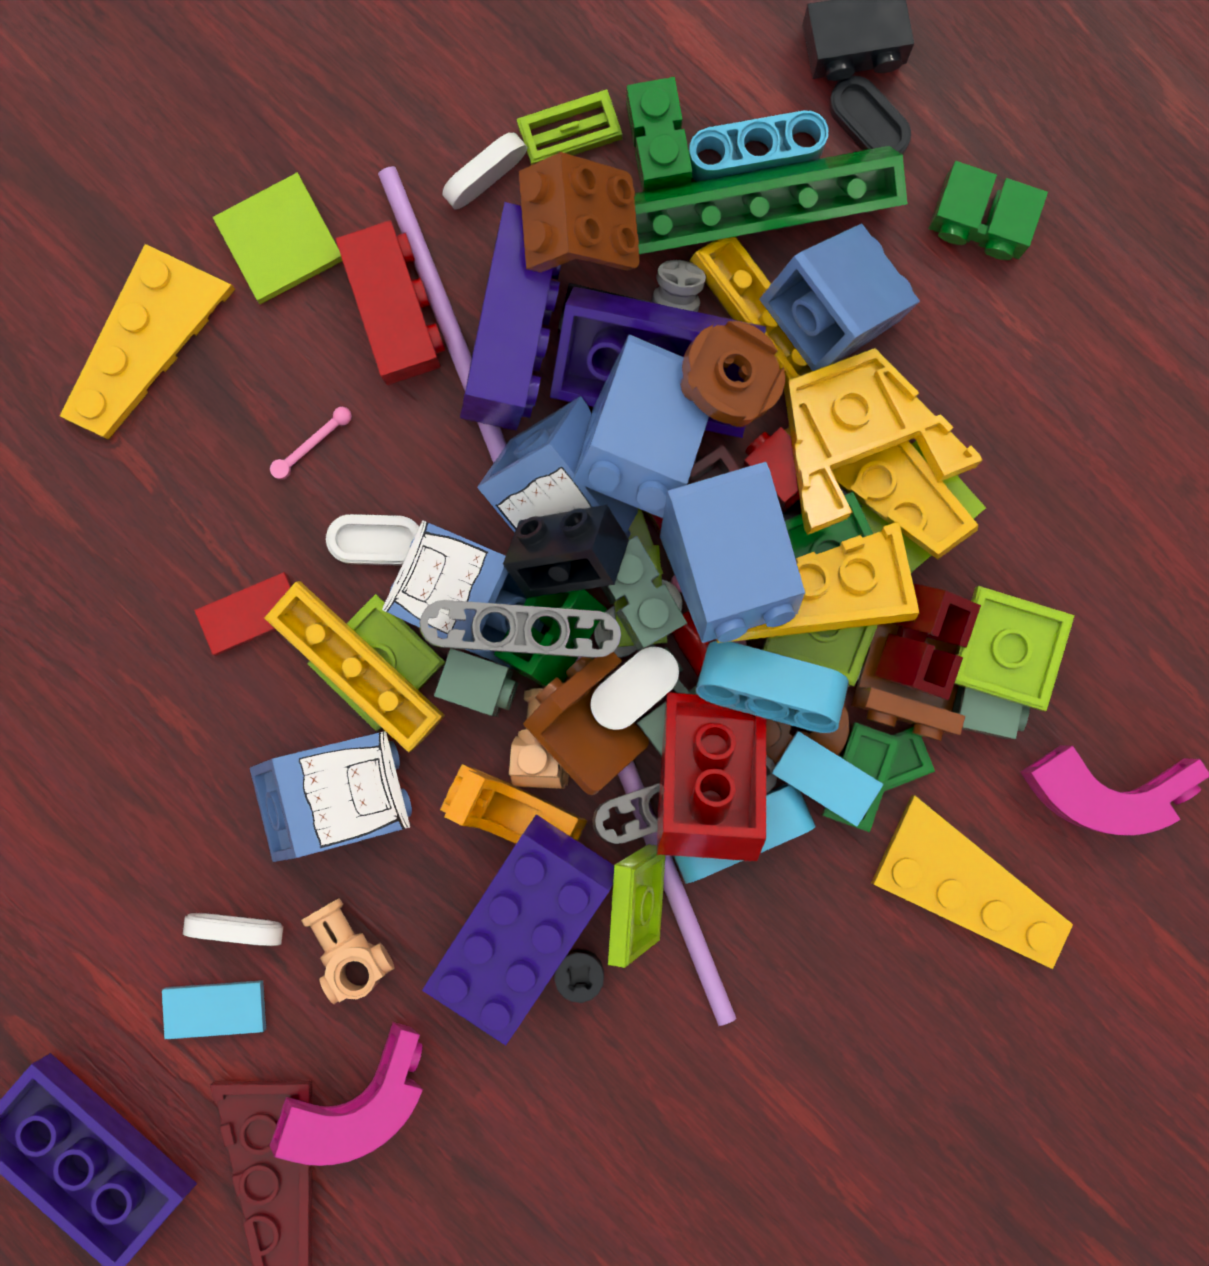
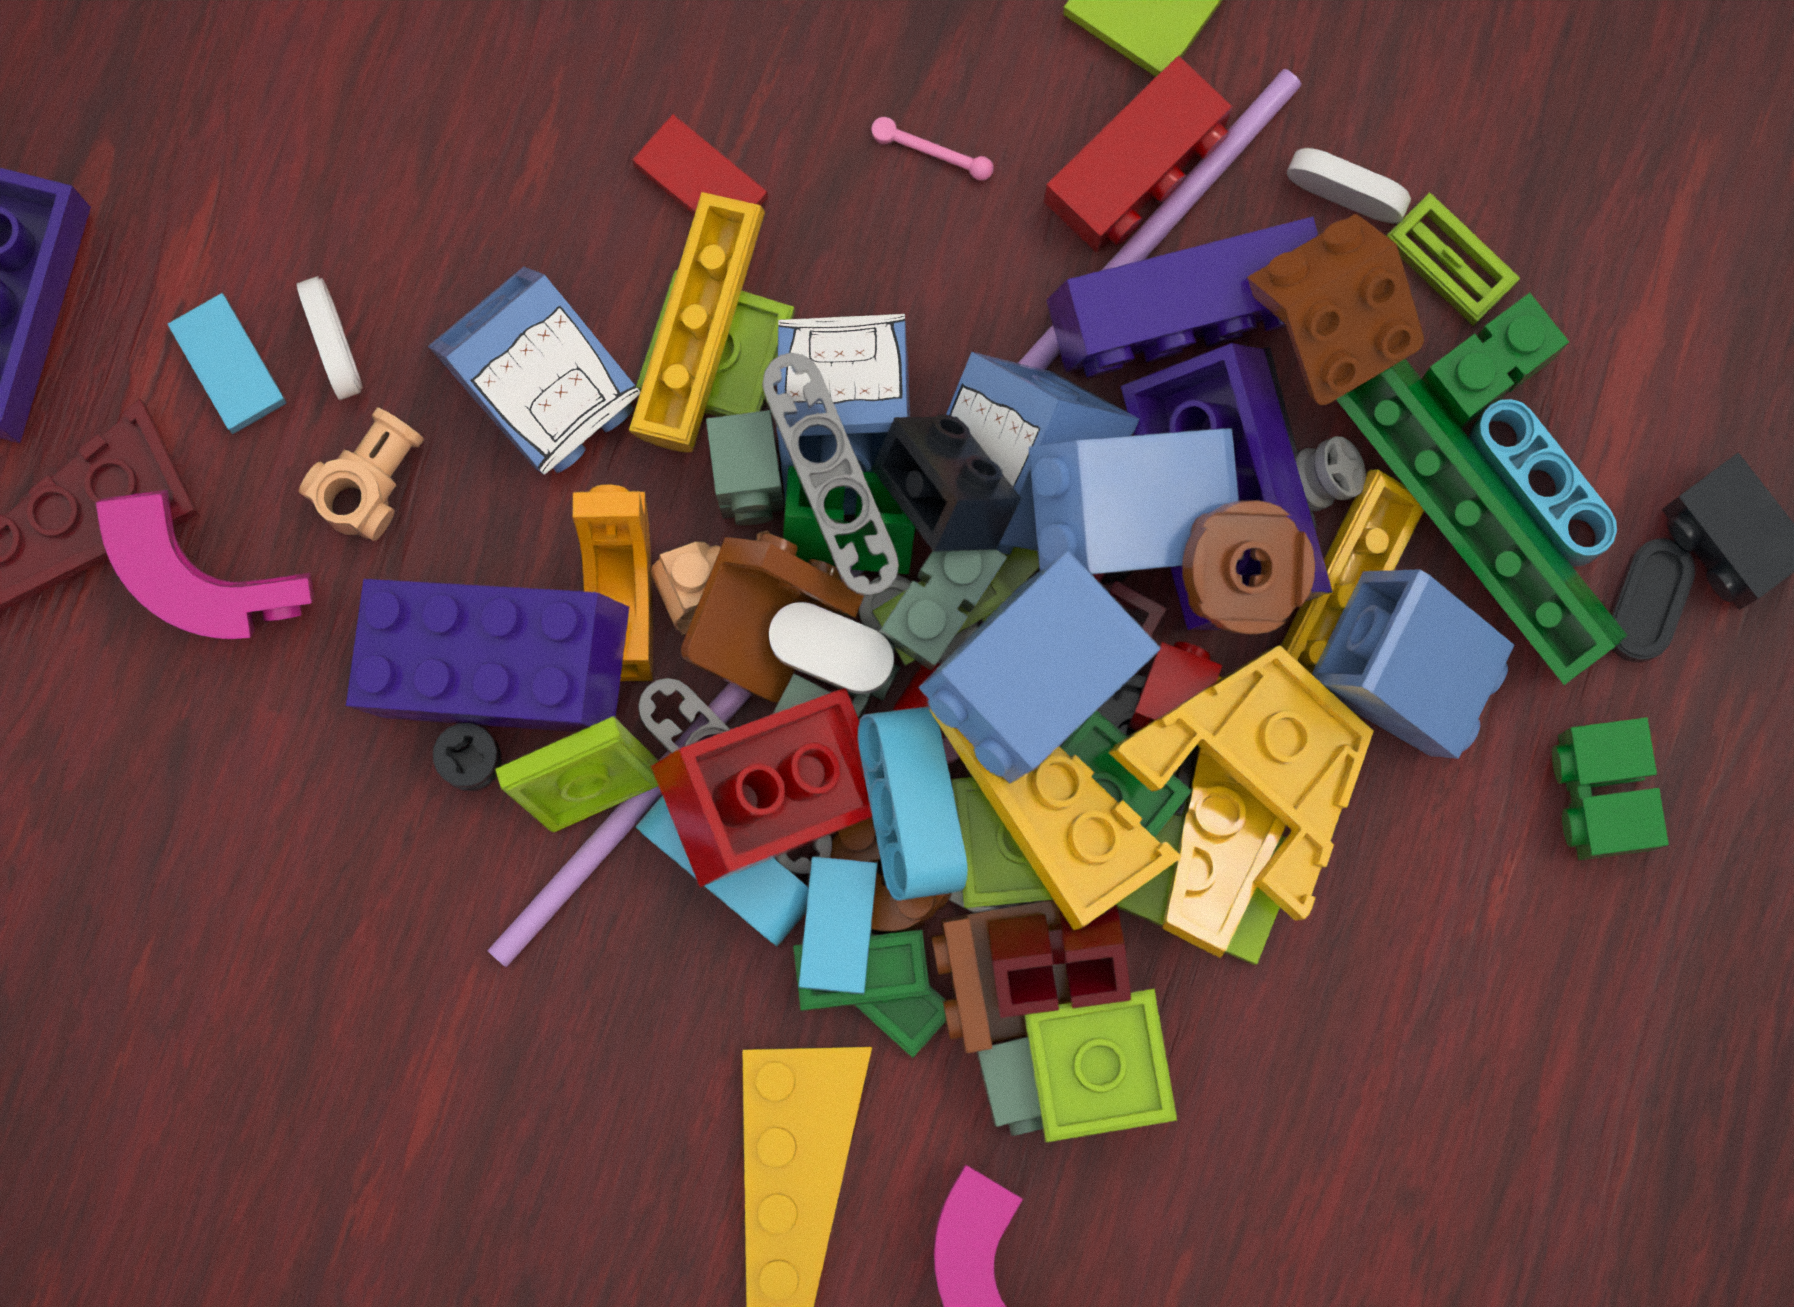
camera: 60 degrees right, 5 degrees down
white tile [326,514,419,566] -> none

